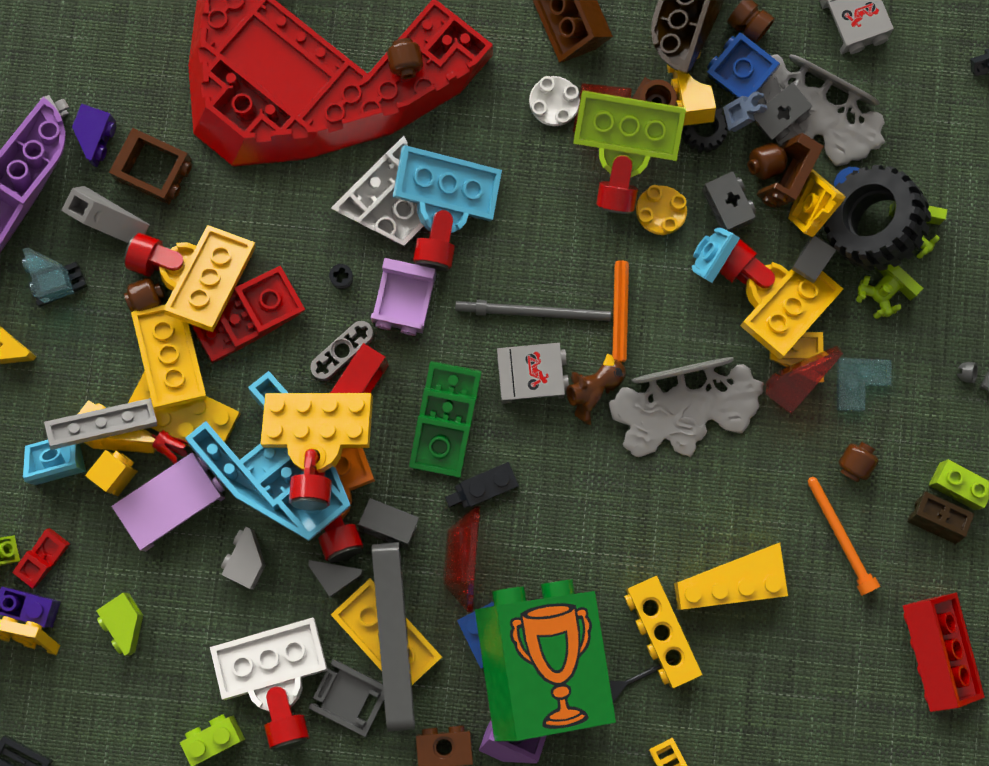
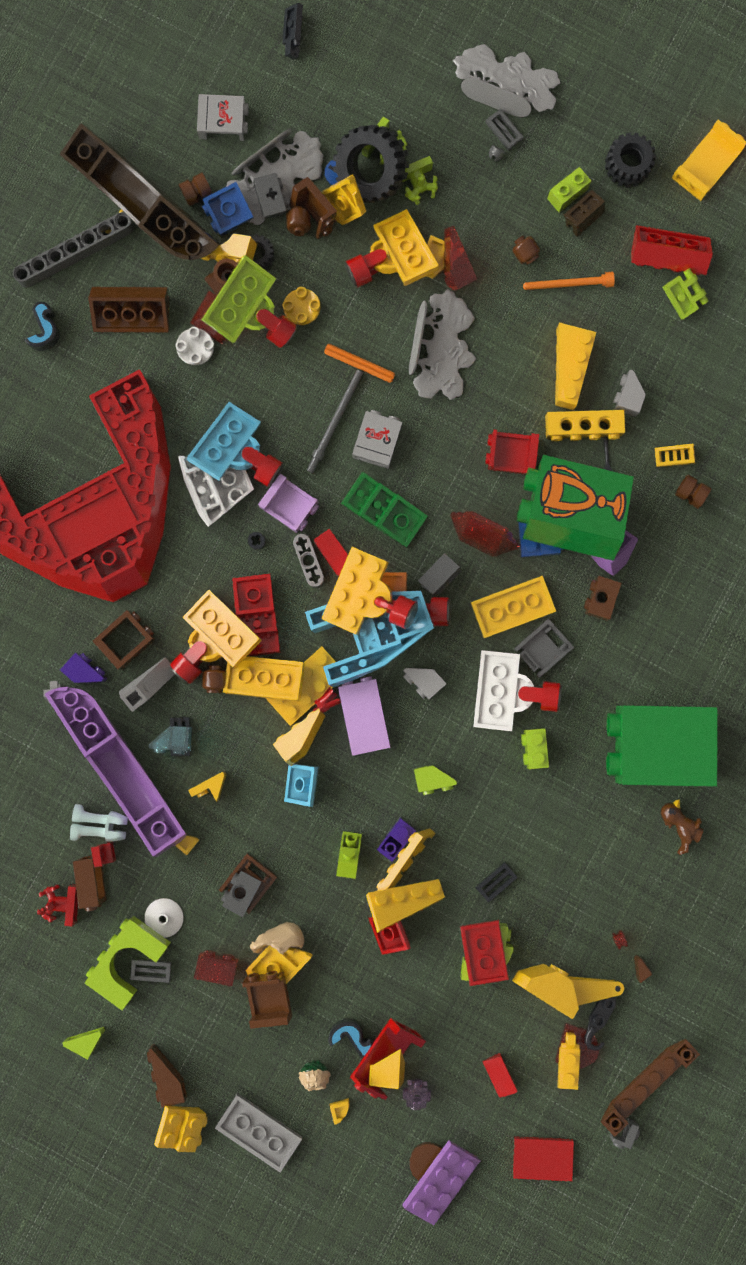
camera: 65 degrees left, 5 degrees up
red slope [12,528,70,589] -> none
light grey plate [44,398,157,450] -> none
yellow brick [85,450,138,496] -> none
dark grey slope [308,560,364,597] -> none
dark grey beam [372,542,415,732] -> none
reddish brown head [387,38,423,79] -> none
black hinge [445,462,519,508] -> none
reddish brown animal [566,354,626,425] -> none
medium azure tile [692,228,740,283] -> none
dark grey brick [702,172,756,233] -> none
sand blue plate [723,92,768,132] -> none
dark grey slope [792,234,836,283] -> none
clear light blue tile [837,358,891,412] -> none
none -> red panel [485,429,539,474]
none -> light grey slope [613,370,646,417]
none -> lime plate [662,268,708,319]

